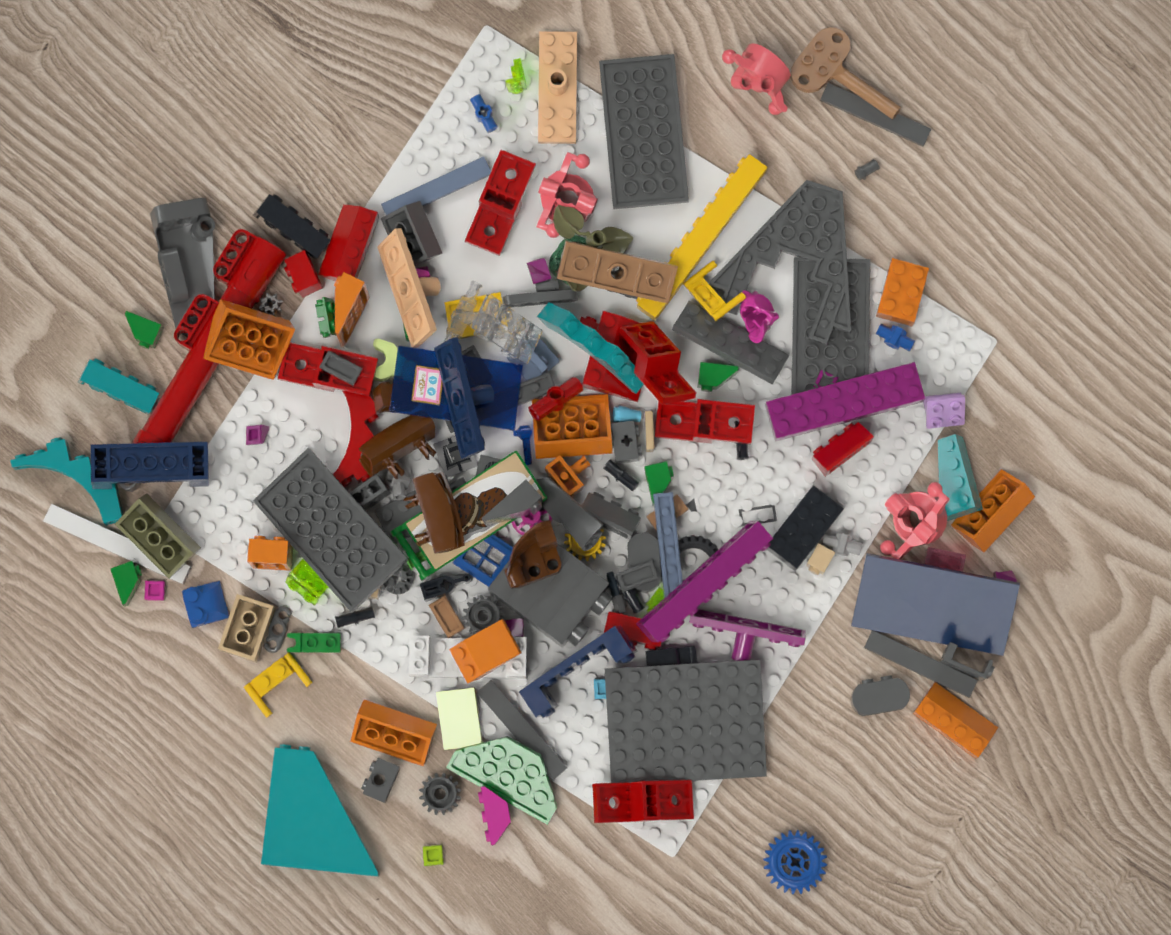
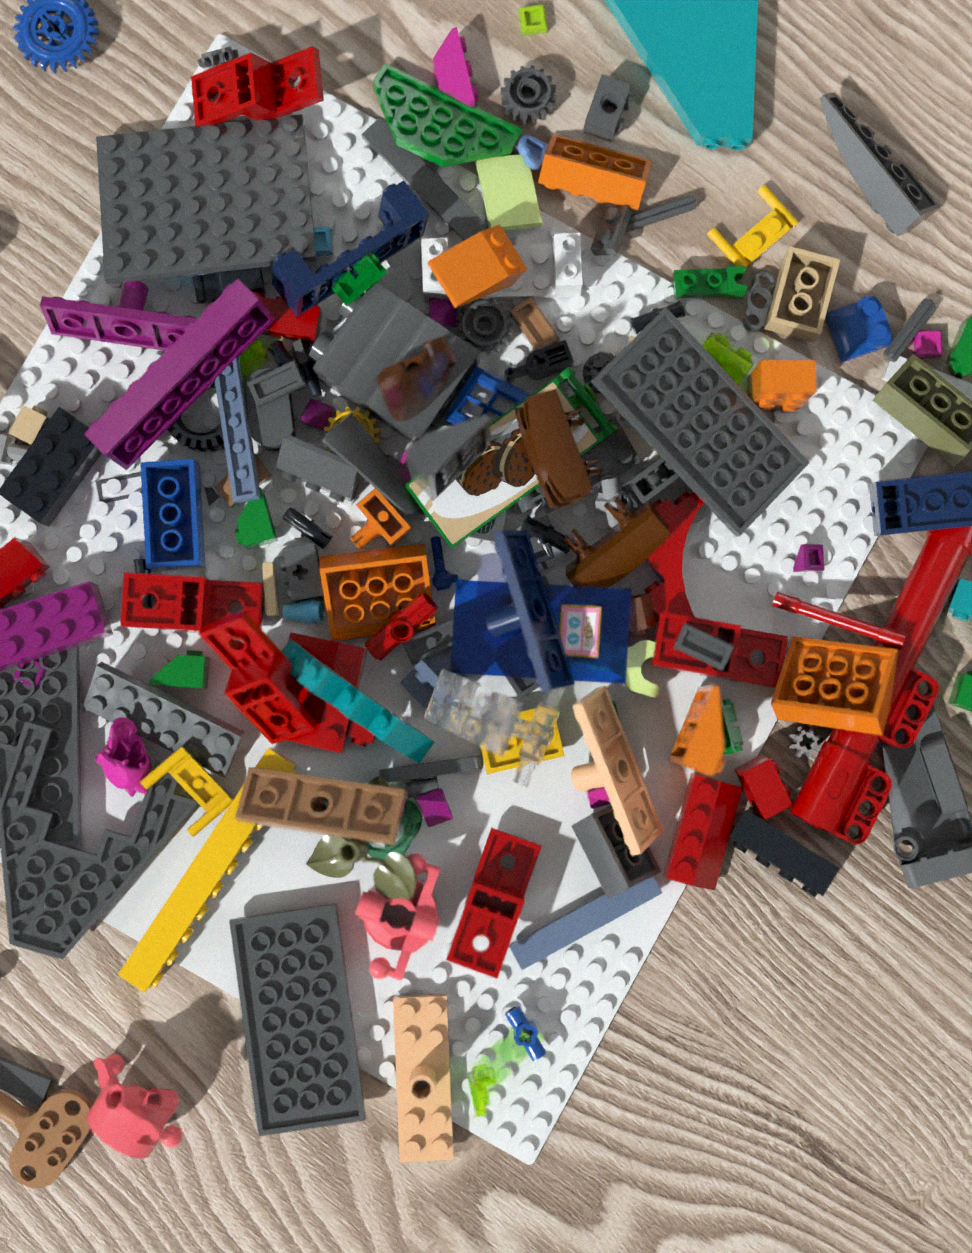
camera: 175 degrees right, 5 degrees up
none -> blue brick [140,459,206,572]
none -> dark grey gear [197,46,239,68]
none -> magenta slope [300,398,335,432]
none -> green hinge [331,253,388,307]
none -> medium blue tile [517,135,549,169]
none -> black pin [520,515,574,555]
none -> dark grey plate [590,205,632,256]
none -> dark grey axle [625,195,697,232]
none -> red piece [772,592,907,649]
none -> wedge [820,92,941,236]
none -> dark grey axle [883,299,936,362]

